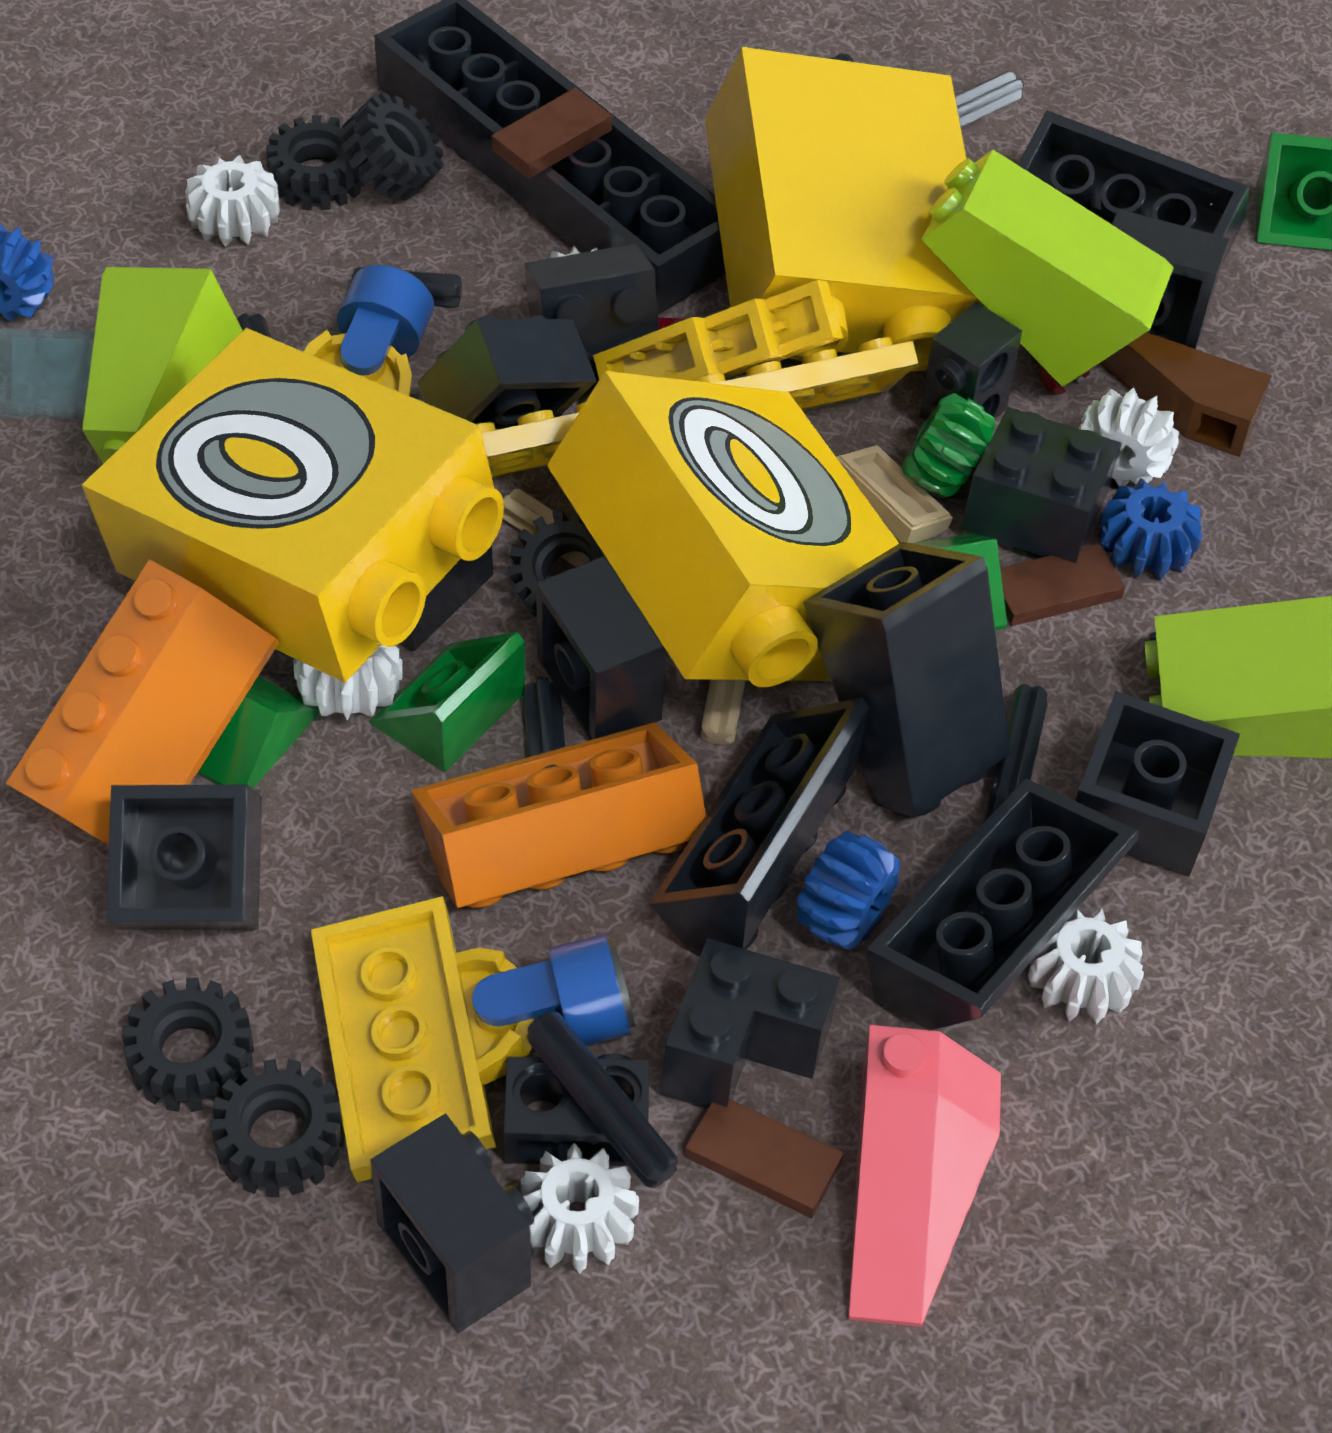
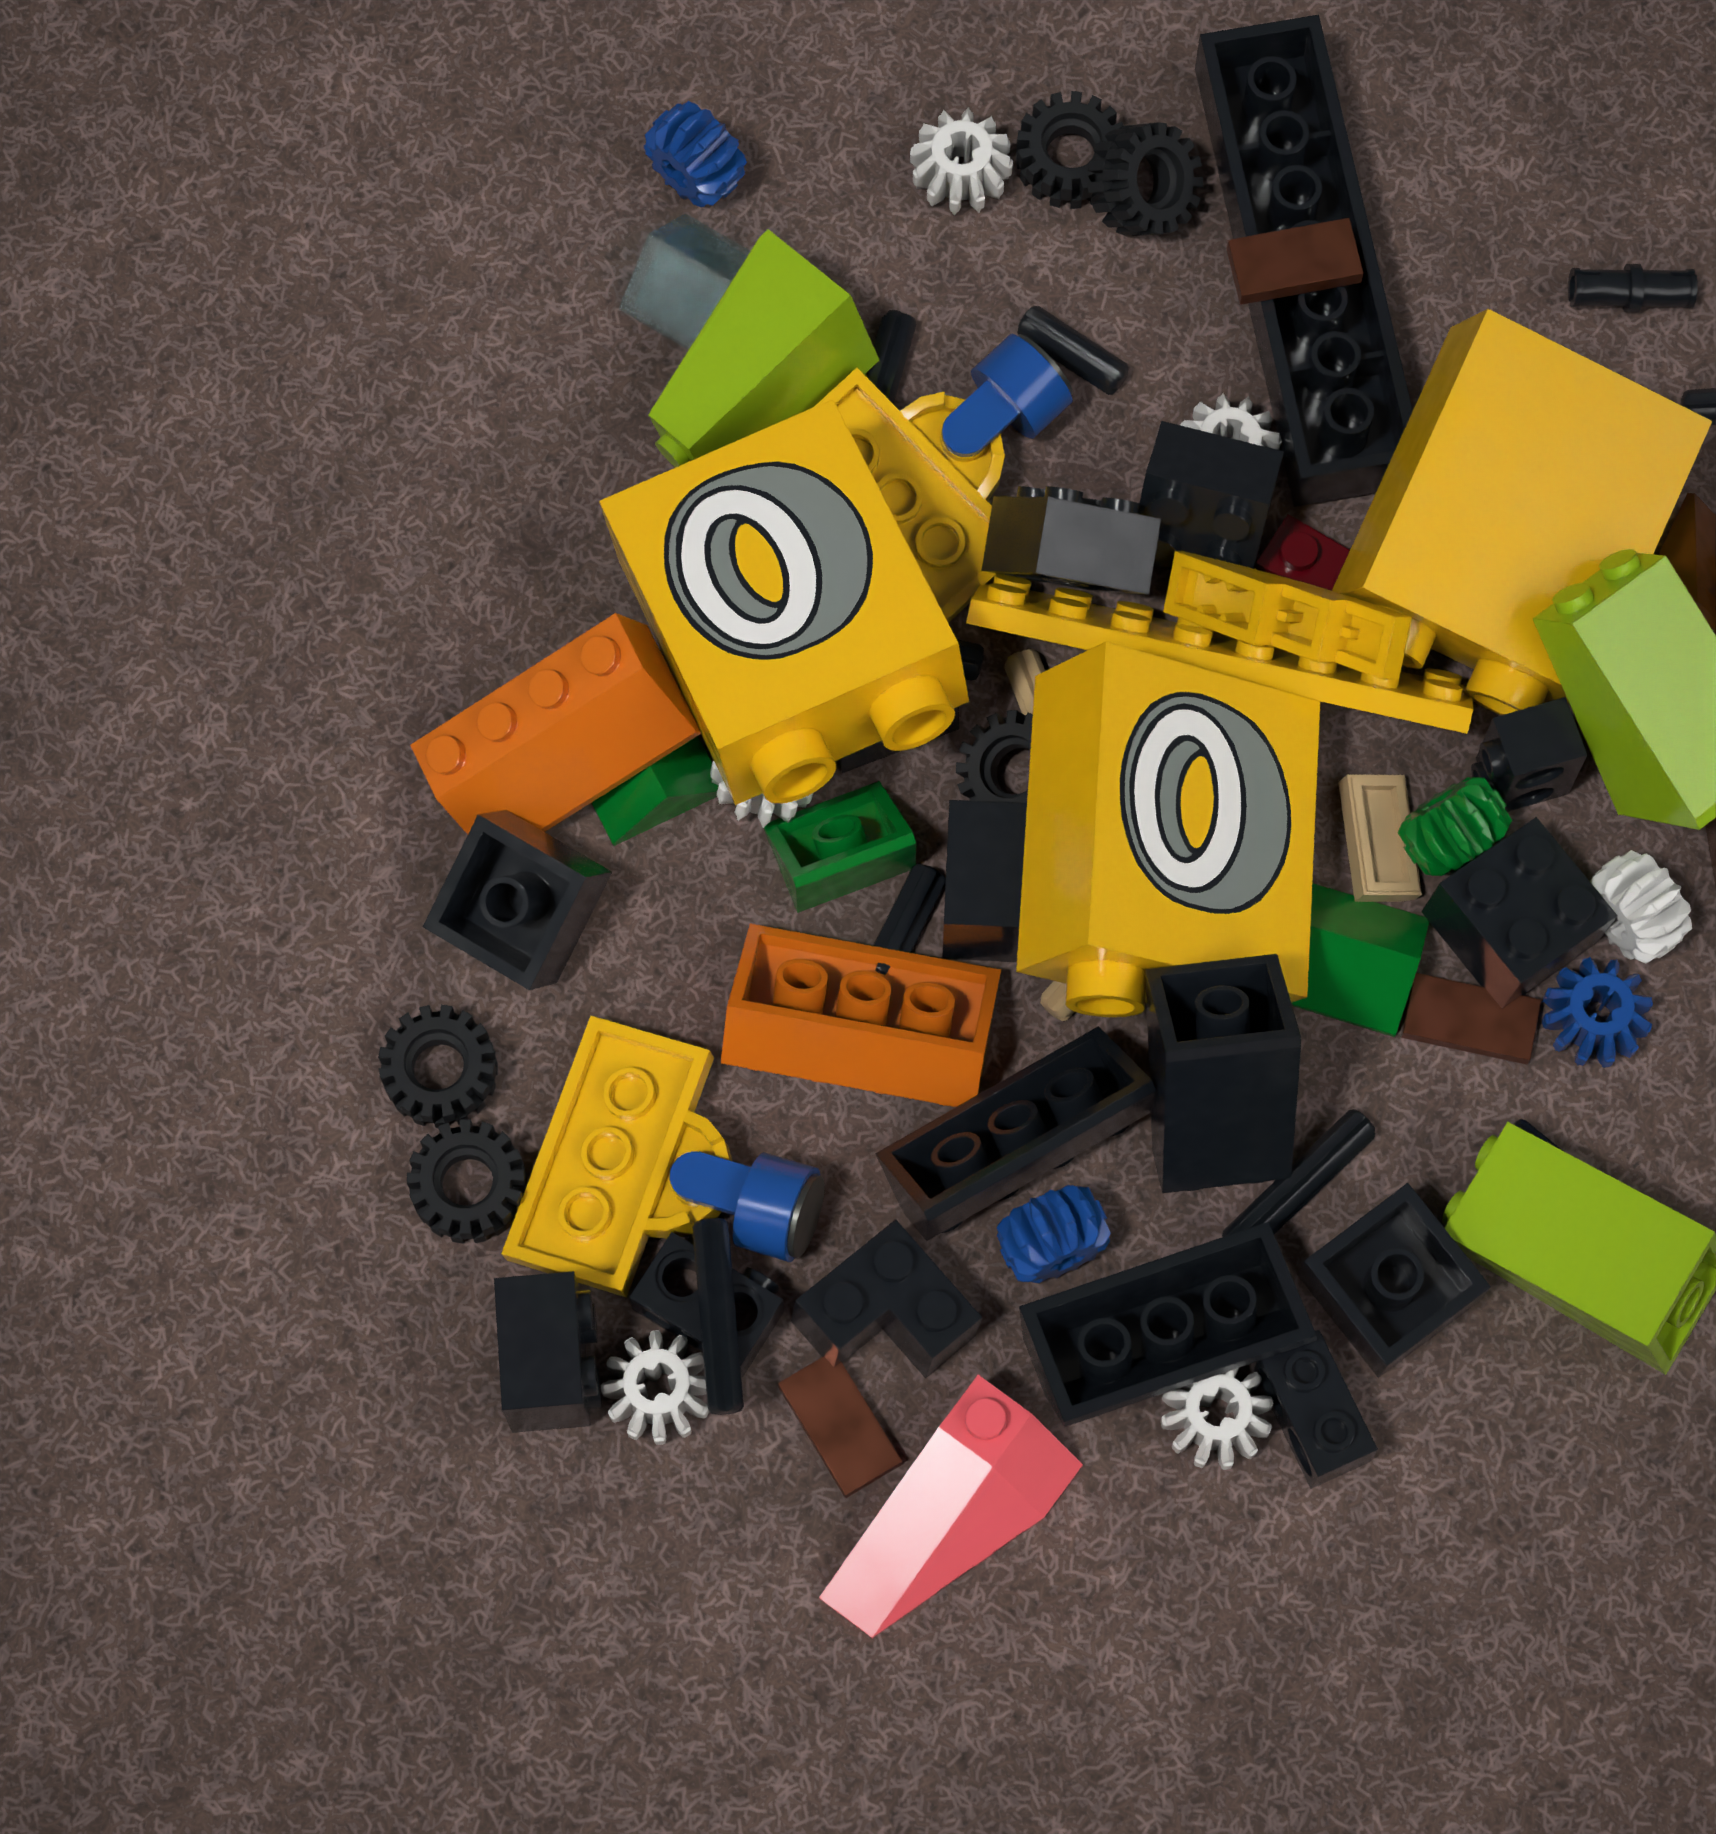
camera: 35 degrees right, 20 degrees up
none -> black brick [1253,1330,1378,1489]

